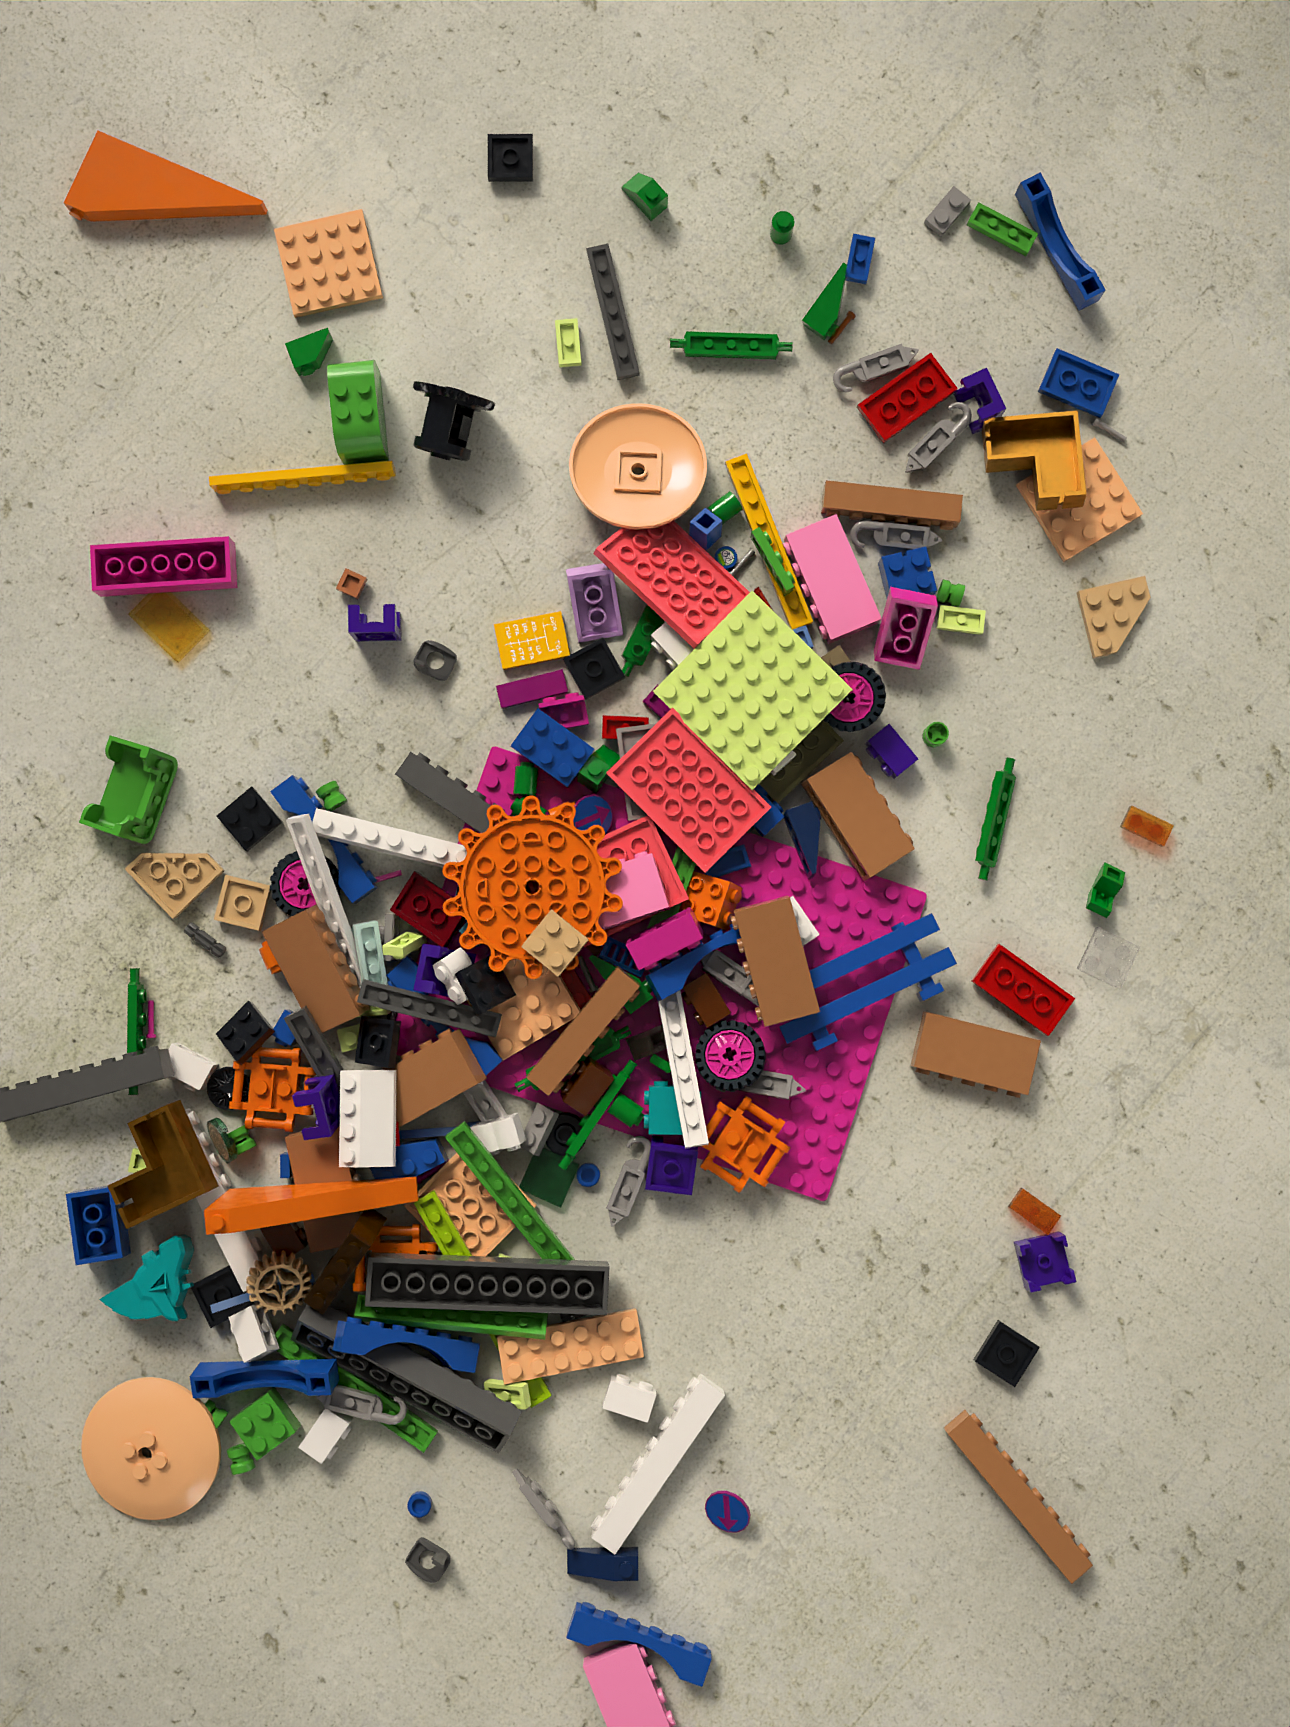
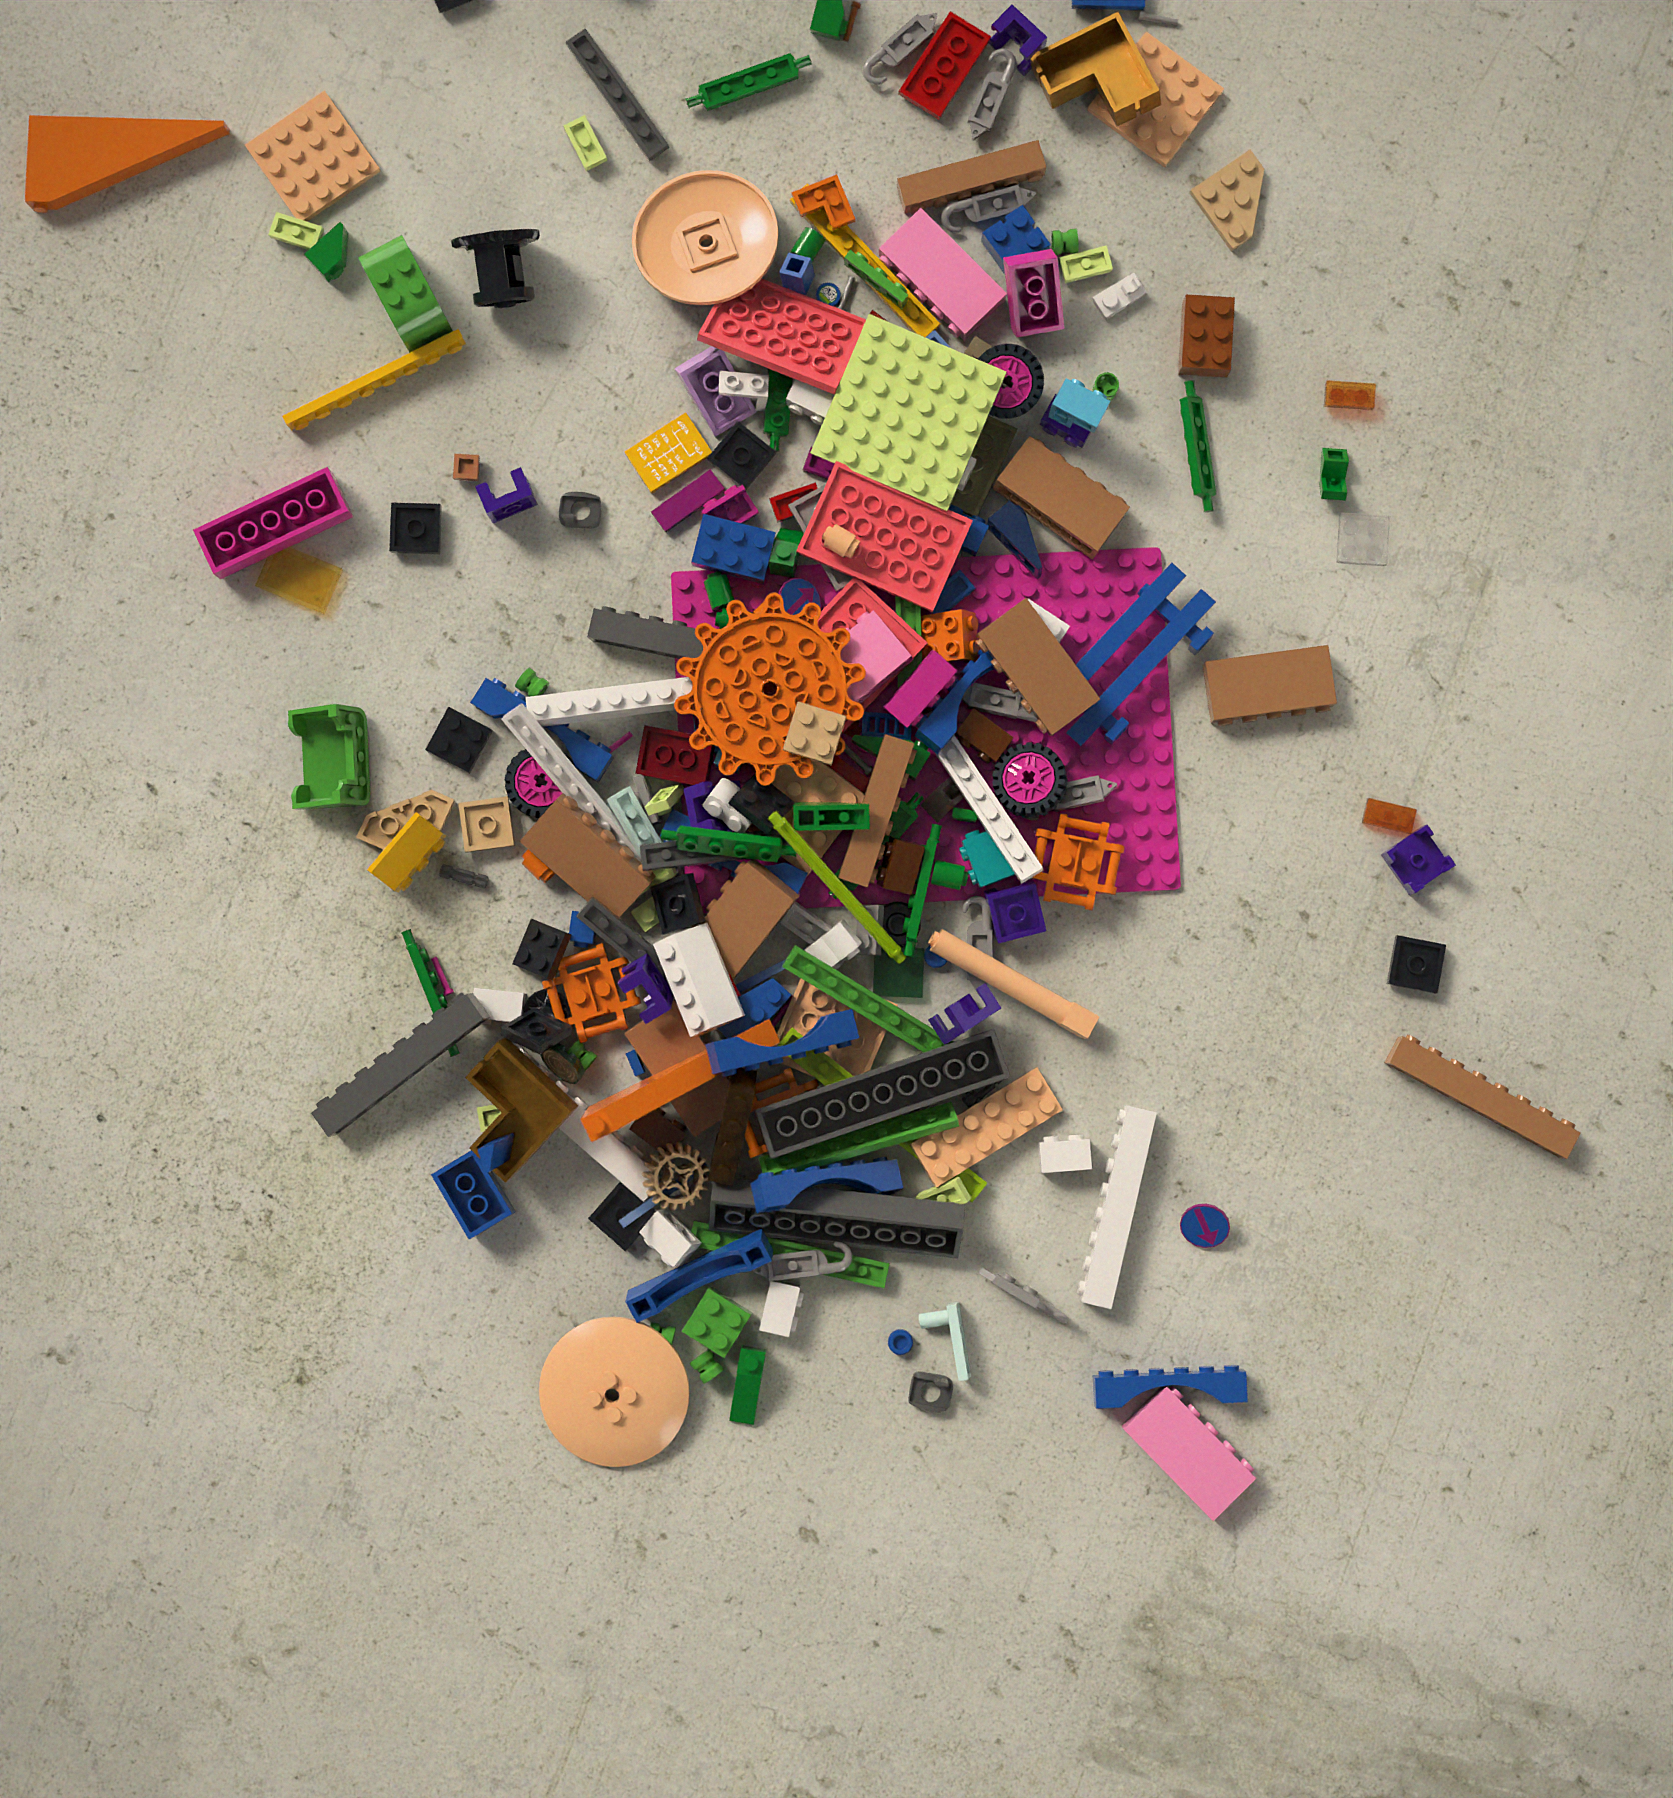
camera: 15 degrees left, 0 degrees up
teal animal [99,1234,194,1321] -> none
dark blue slope [567,1547,638,1581] -> none
red plate [971,944,1075,1036] -> none
none -> yellowish green plate [268,212,324,250]
none -> yellow slope [367,812,446,893]
none -> black plate [389,502,442,554]
none -> blue slope [477,1133,514,1173]
none -> black plate [501,1008,572,1055]
none -> green plate [661,826,797,862]
none -> blue arch [706,1009,859,1077]
none -> white bracket [718,371,769,411]
none -> green slope [729,1345,767,1425]
none -> lime piece [768,811,906,964]
none -> orange plate [792,174,855,231]
none -> green slope [793,802,870,831]
none -> light nougat brick [822,524,861,559]
none -> light aqua piece [919,1302,971,1381]
none -> light nougat brick [928,929,1100,1039]
none -> dark purple panel [928,983,1001,1045]
none -> medium azure brick [1048,378,1110,433]
none -> white plate [1092,273,1147,320]
none -> dark orange brick [1178,294,1235,378]

